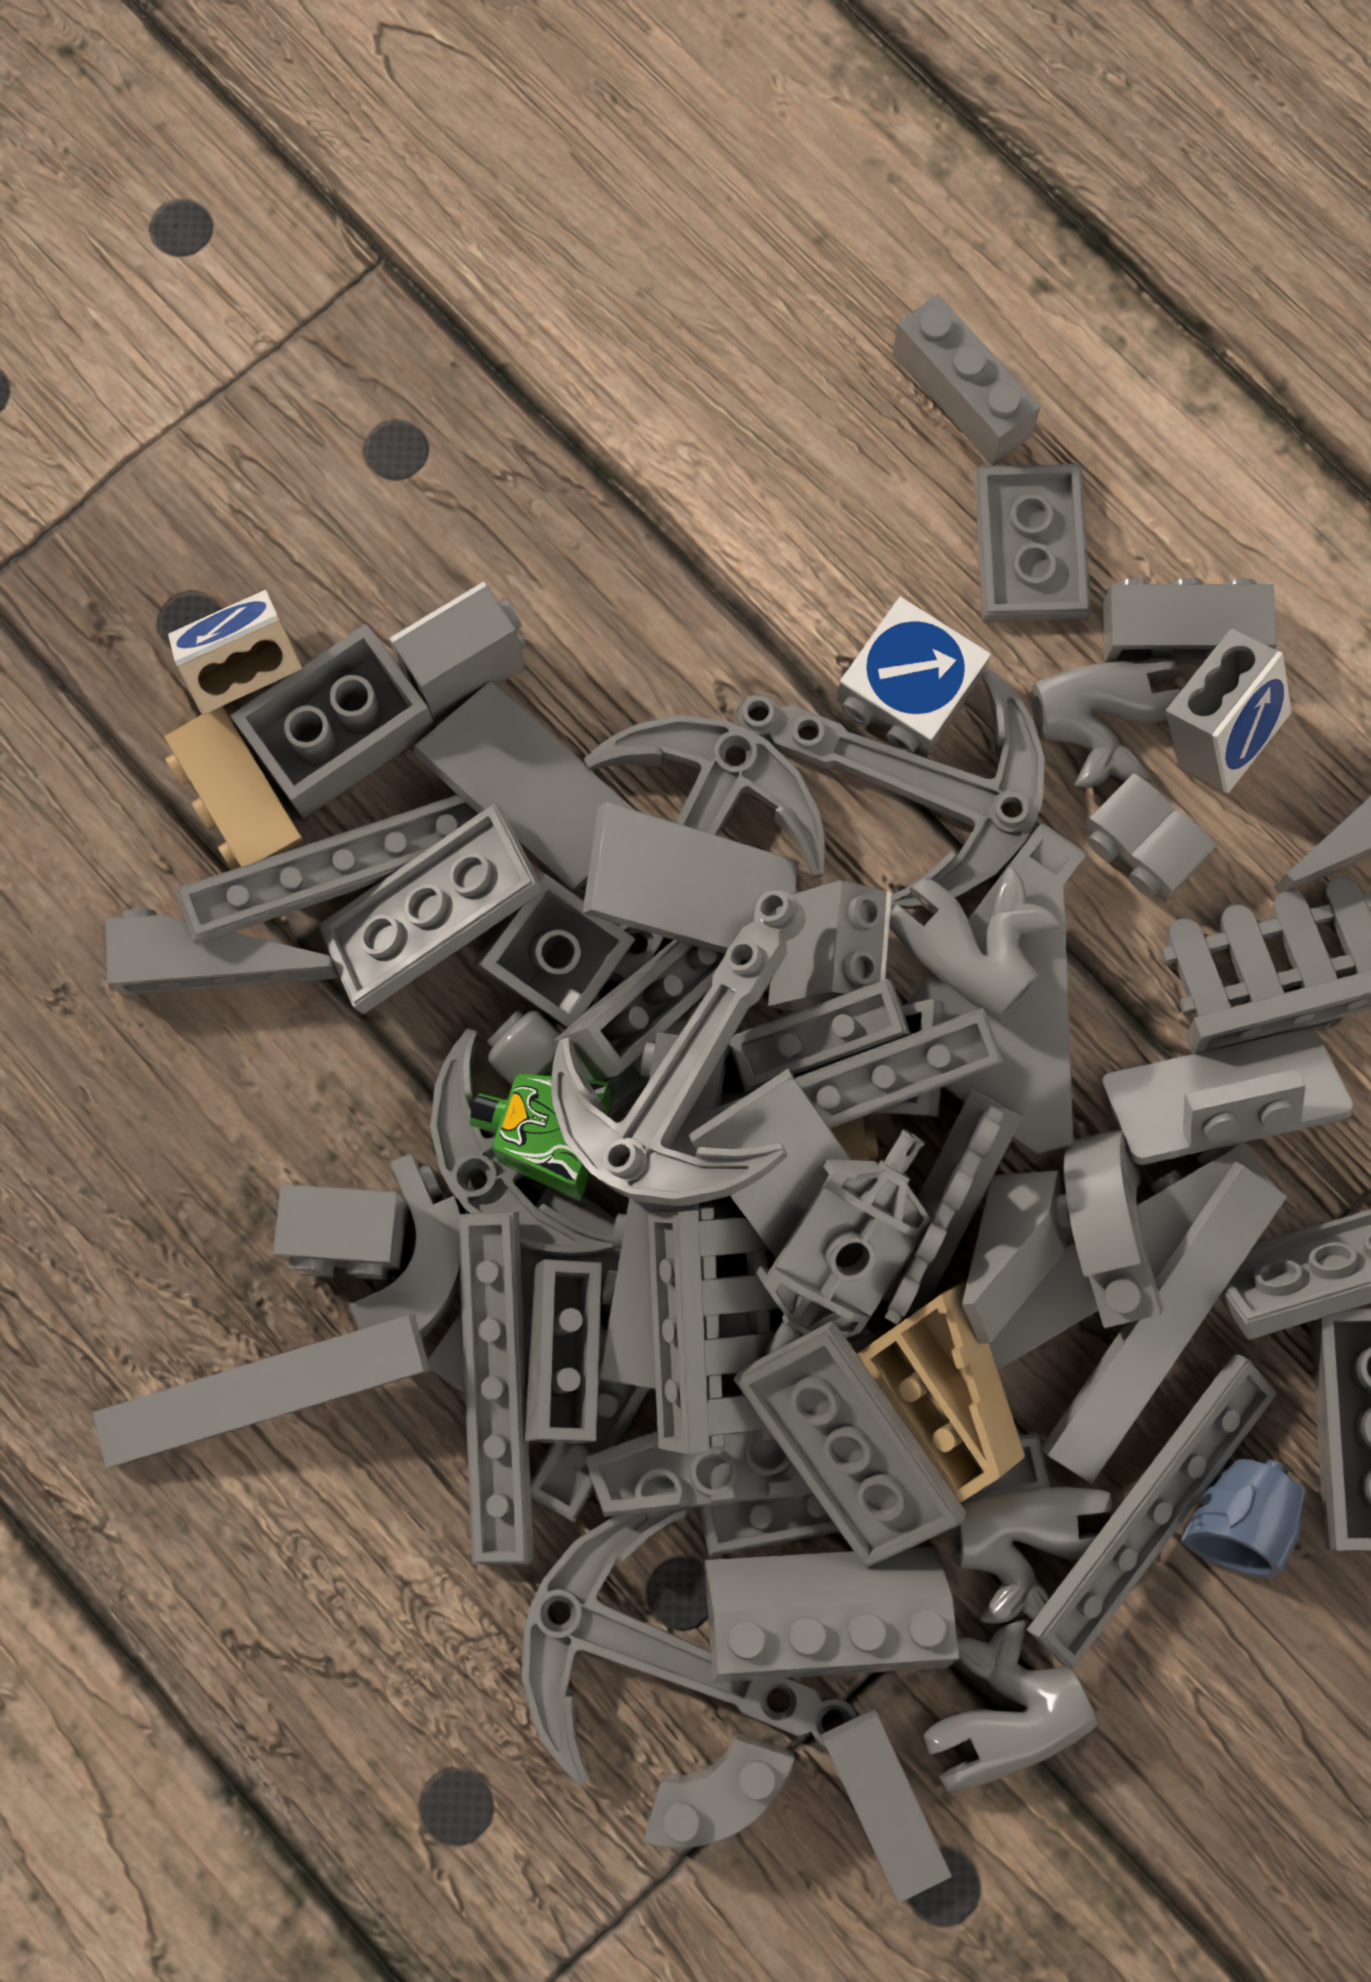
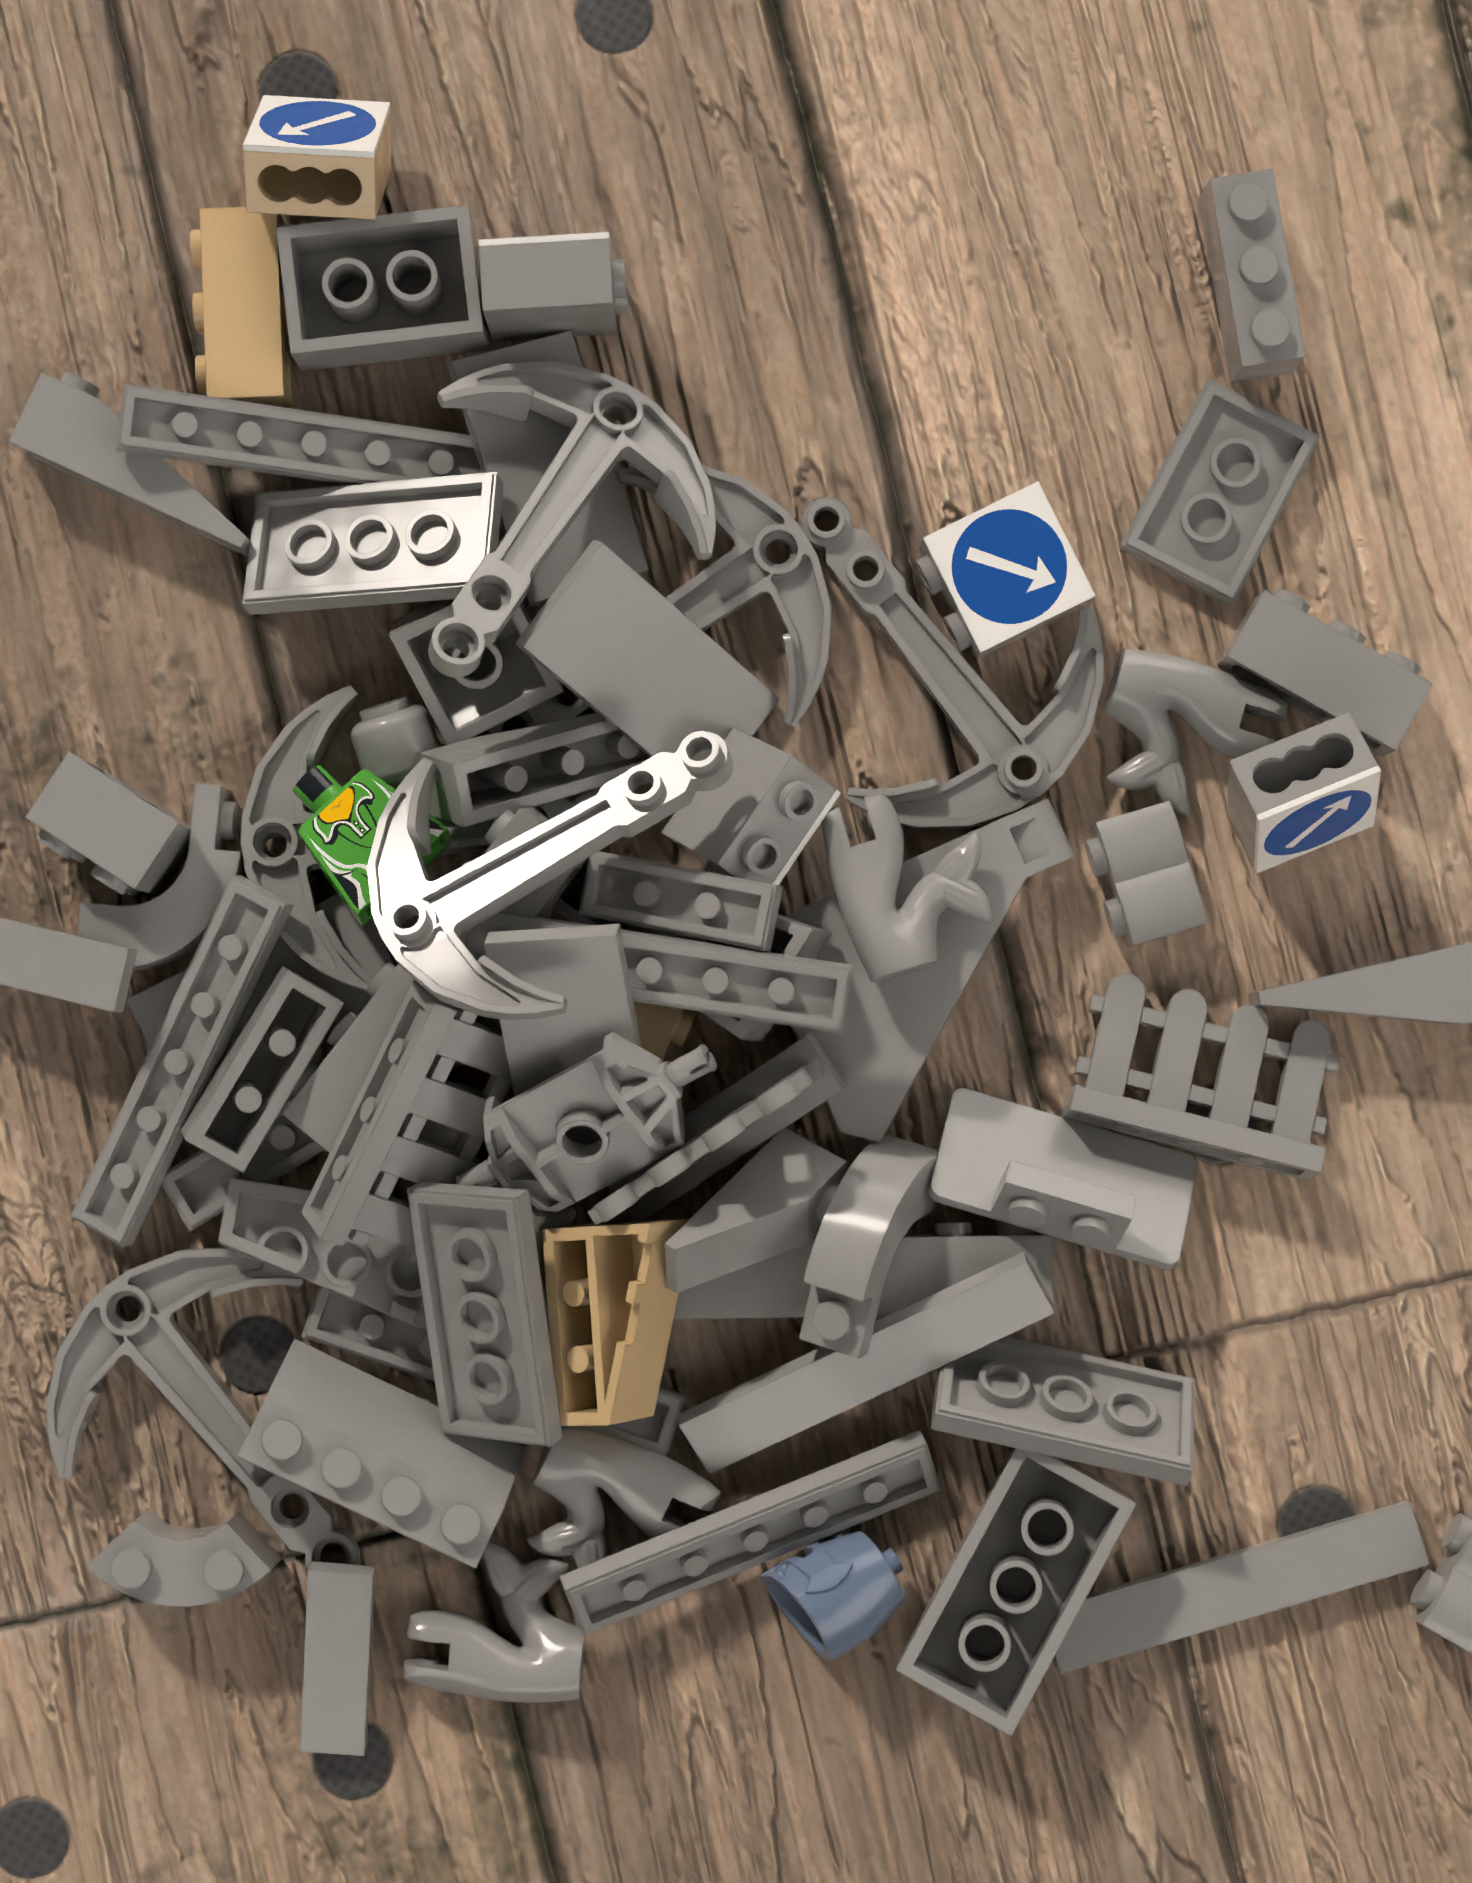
camera: 20 degrees right, 10 degrees up
none -> light grey piece [428,361,716,677]

